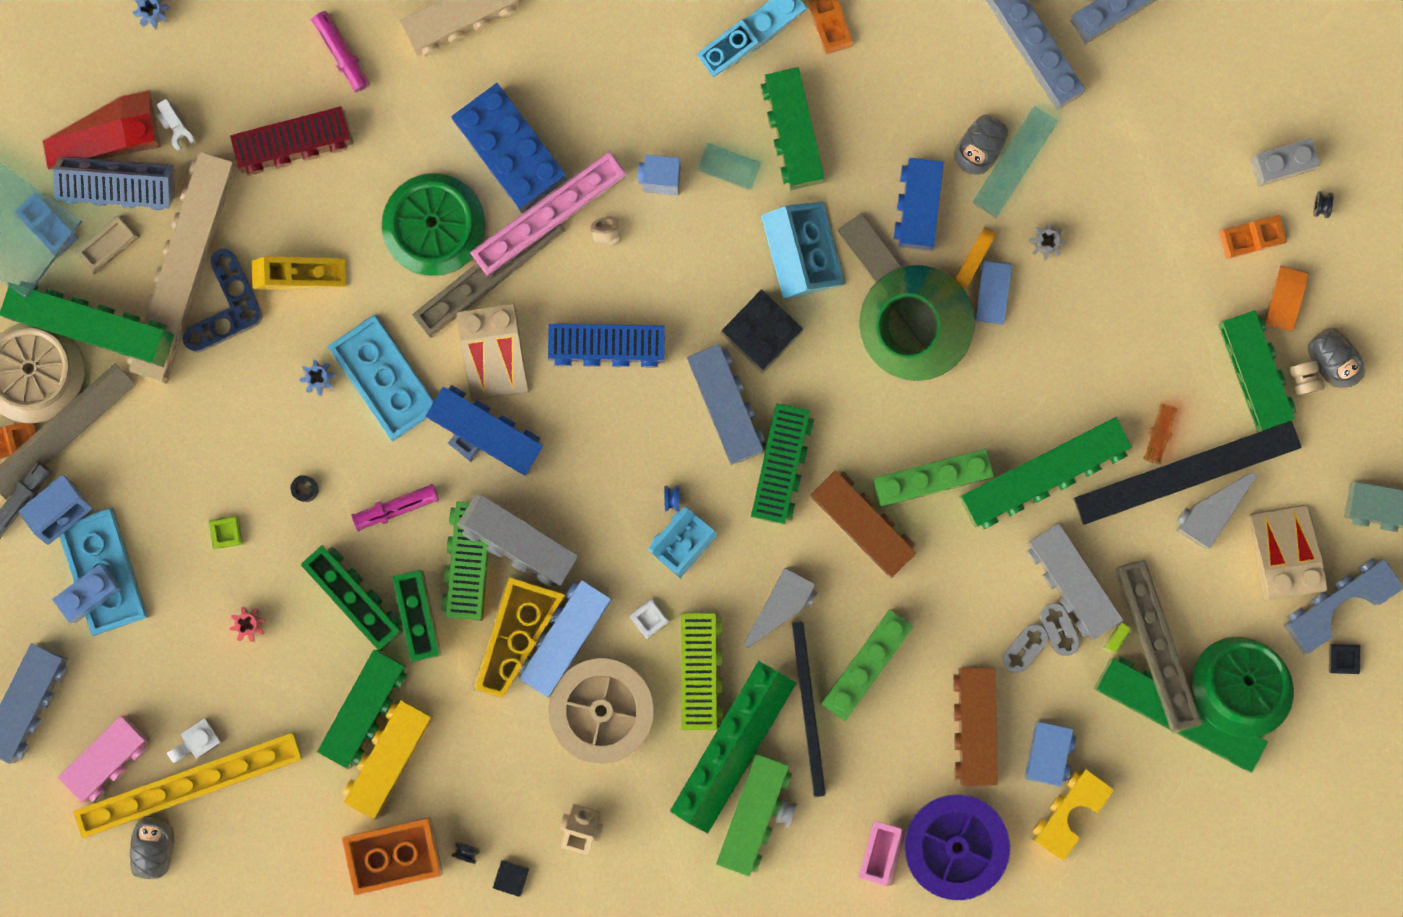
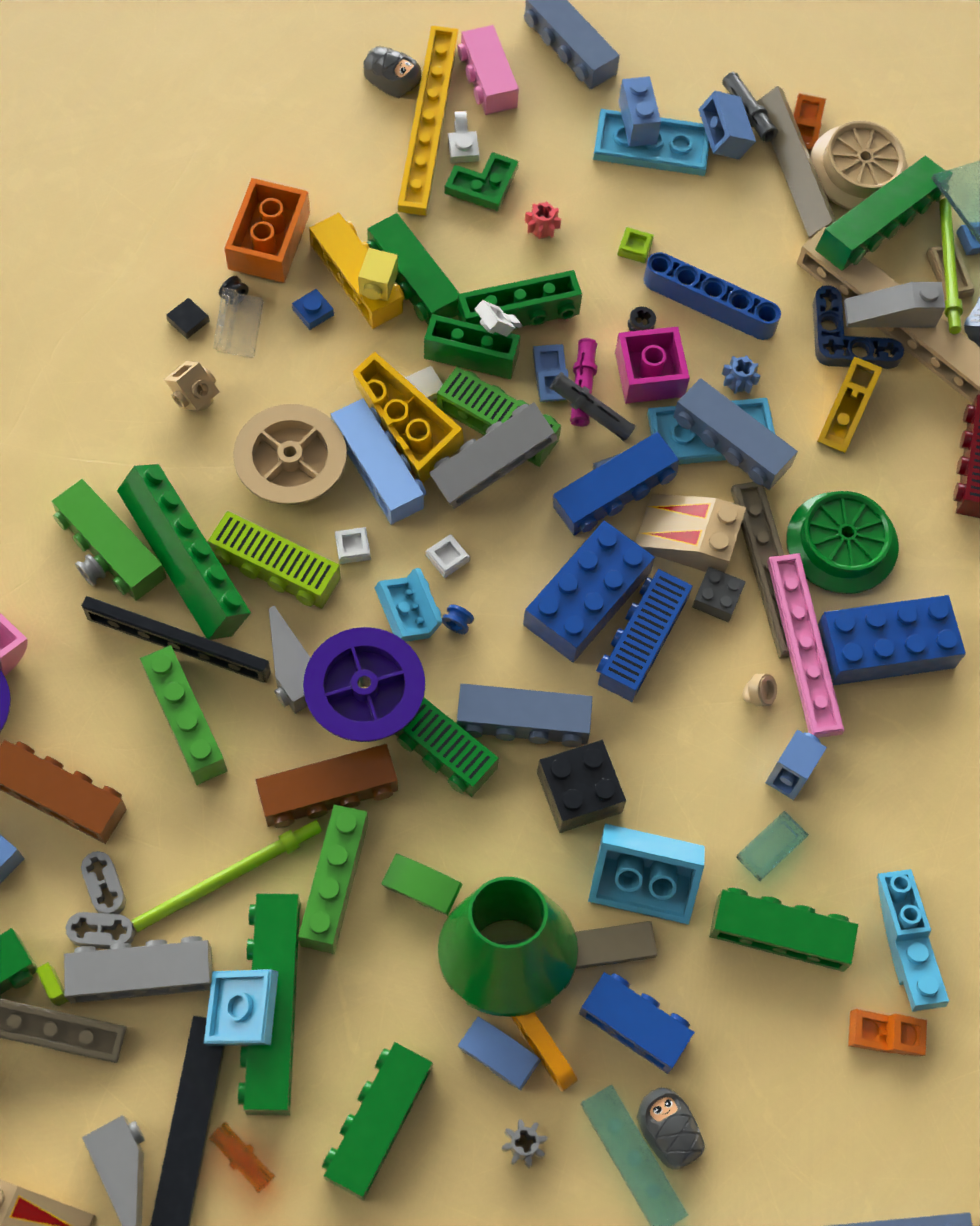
camera: 105 degrees right, 20 degrees down
none -> lime bar [131,820,322,932]
none -> medium azure tile [204,969,278,1046]
none -> clear panel [213,288,264,358]
none -> blue plate [292,289,334,330]
none -> dark purple piece [303,627,425,742]
none -> green brick [322,1042,433,1201]
none -> light yellow brick [358,248,398,301]
none -> bright green slope [381,853,463,916]
none -> white tile [405,366,443,401]
none -> white tile [425,534,470,578]
none -> green plate [444,152,519,211]
none -> white plate [475,300,522,336]
none -> blue brick [523,520,655,663]
none -> medium blue slope [533,344,569,402]
none -> dark grey pin [550,372,635,441]
none -> dark pink brick [615,326,690,404]
none -> blue beam [644,252,781,340]
none -> sand blue brick [673,378,798,490]
none -> dark grey piece [692,567,746,622]
none -> light grey slope [844,282,946,328]
none -> lime bar [939,198,963,334]

